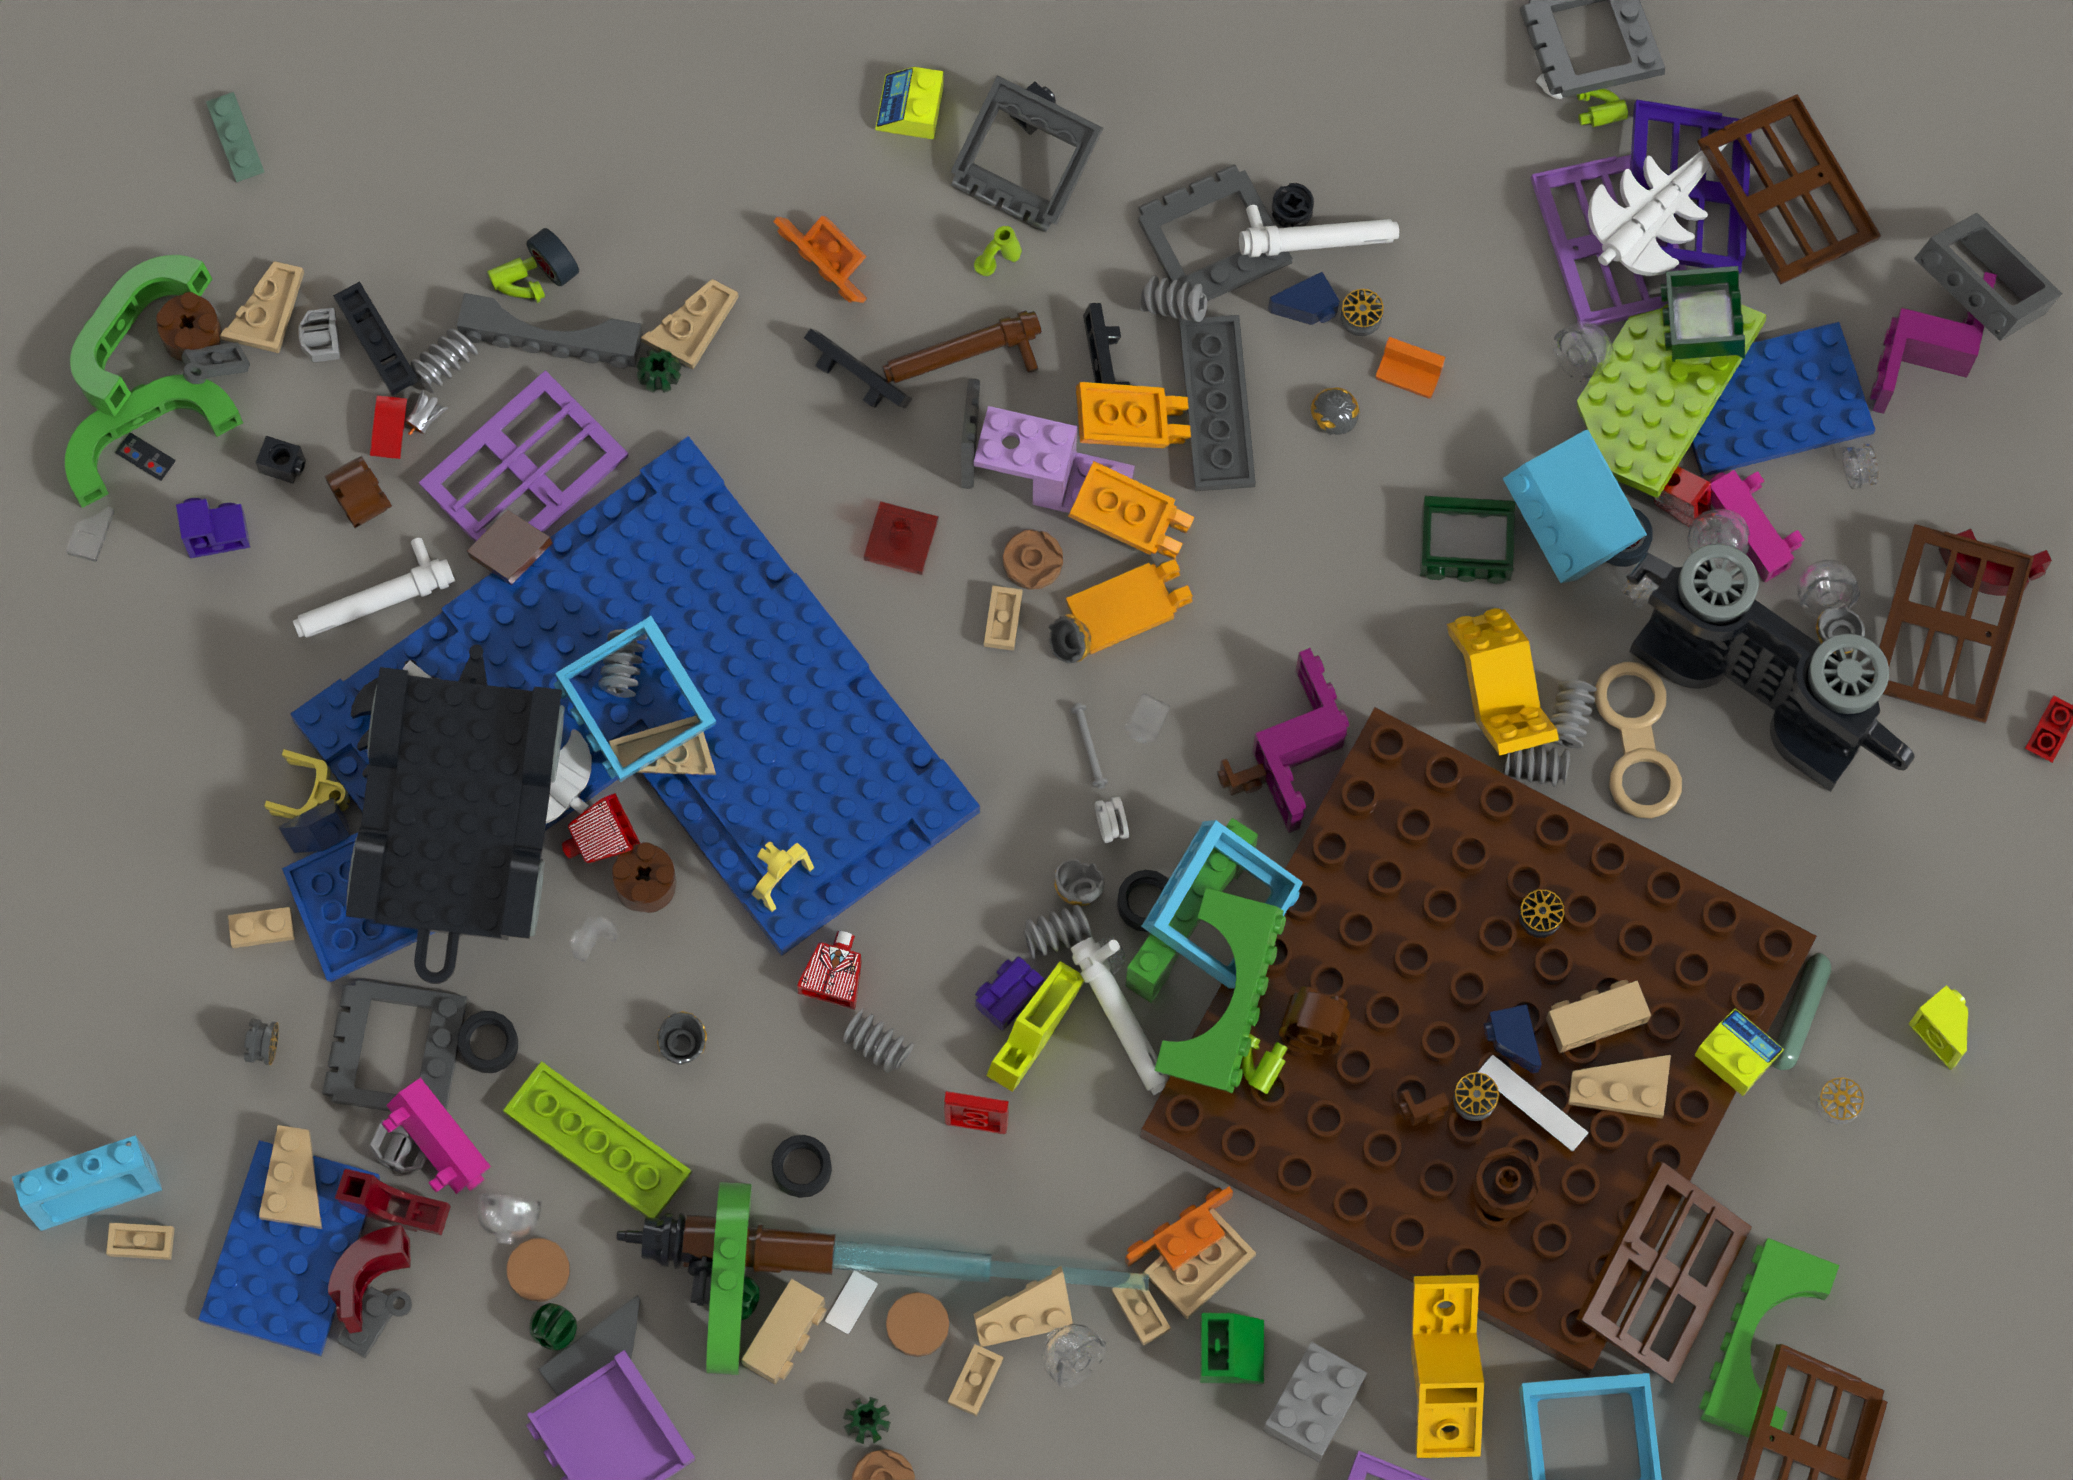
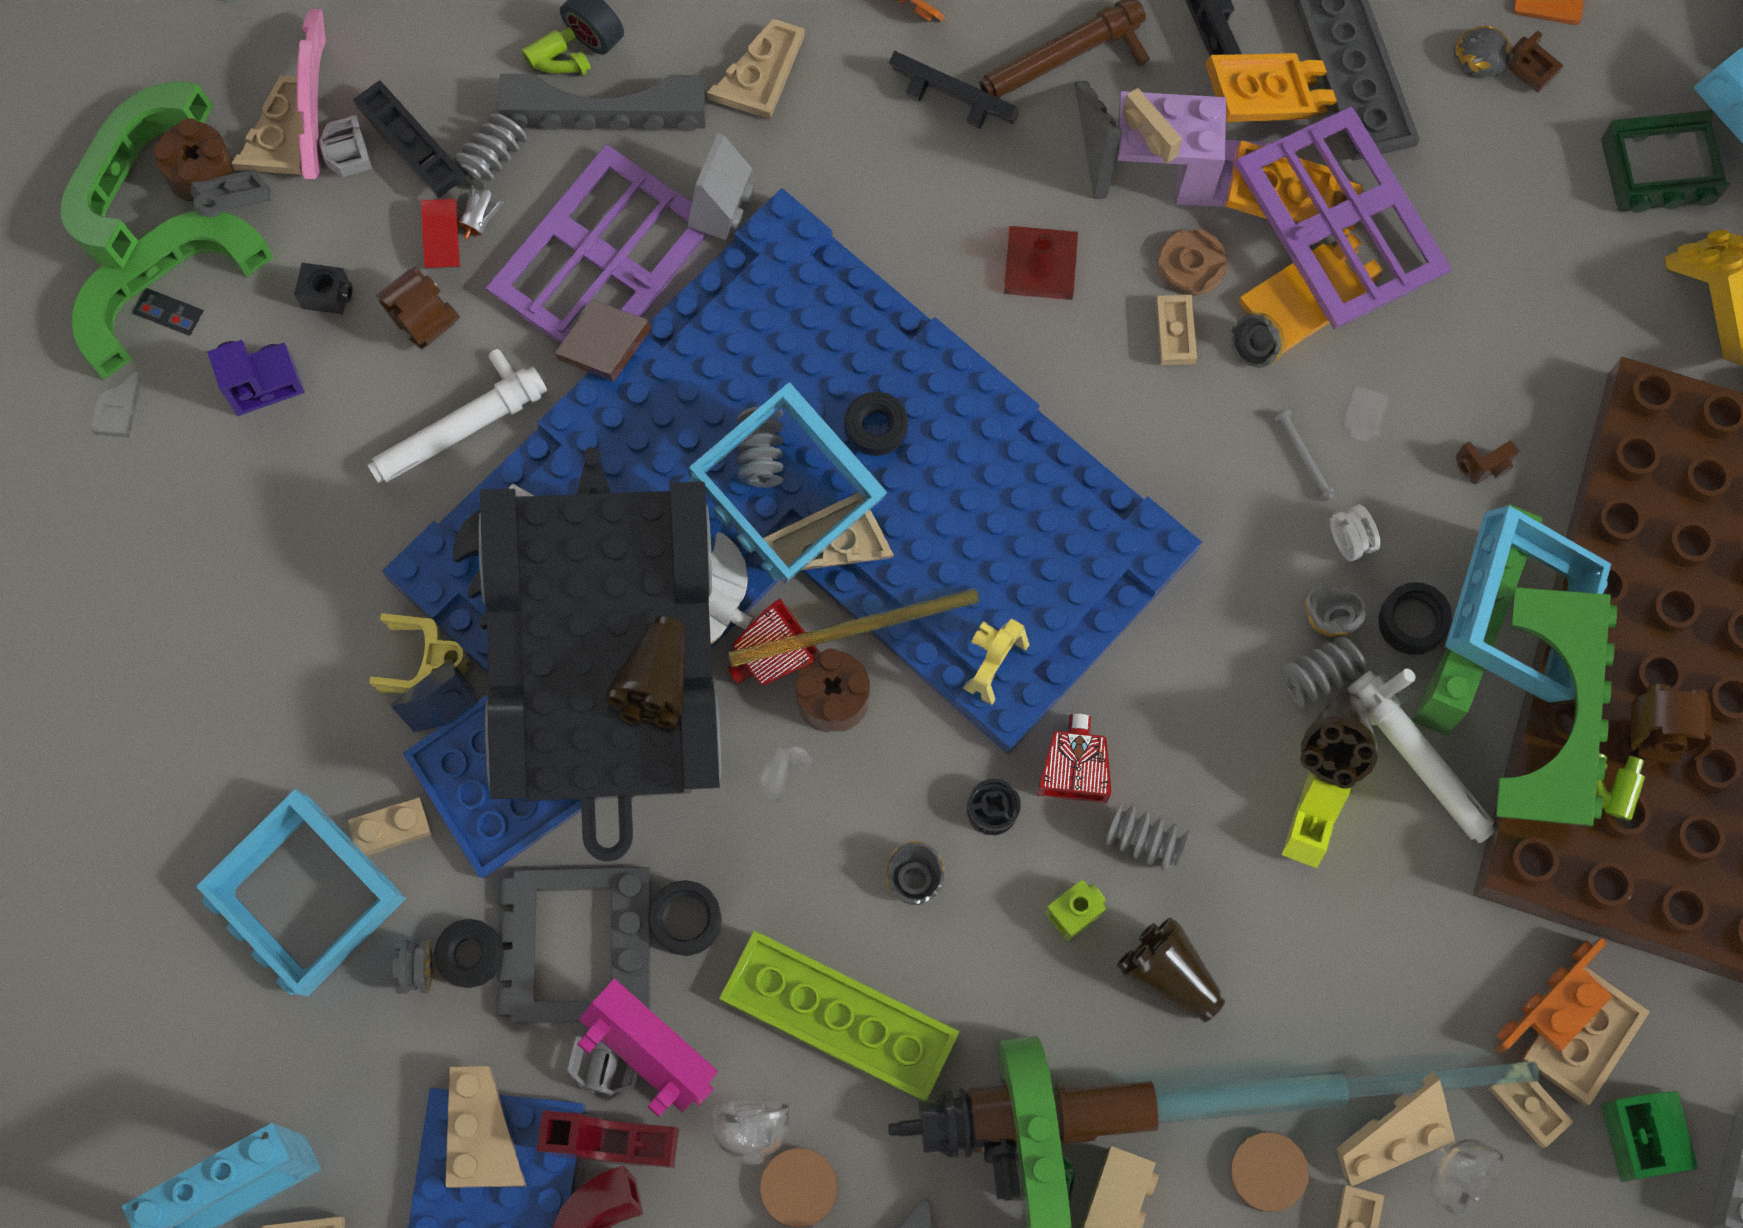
camera: 10 degrees left, 0 degrees up
dark green piece [637,349,681,393] -> none
black tyre [772,1135,832,1198] -> none
white sticker [825,1271,878,1334] -> none
red tile [944,1091,1009,1135] -> none
dark purple brick [975,956,1045,1031] -> none
magenta bracket [1252,648,1349,833] -> none
none -> medium azure piece [196,789,407,996]
none -> bright pink tile [296,9,326,179]
none -> black tyre [434,919,504,988]
none -> dark brown cone [605,616,685,729]
none -> light grey slope [688,133,755,241]
none -> clear yellow piece [728,589,979,667]
none -> black tyre [844,391,909,456]
none -> black wheel [967,779,1021,836]
none -> lime brick [1045,879,1107,942]
none -> dark brown cone [1117,917,1225,1022]
none -> tan plate [1123,88,1182,164]
none -> medium lavender door [1235,106,1452,330]
none -> dark brown cone [1300,692,1378,789]
none -> reddish brown bracket [1508,30,1564,93]

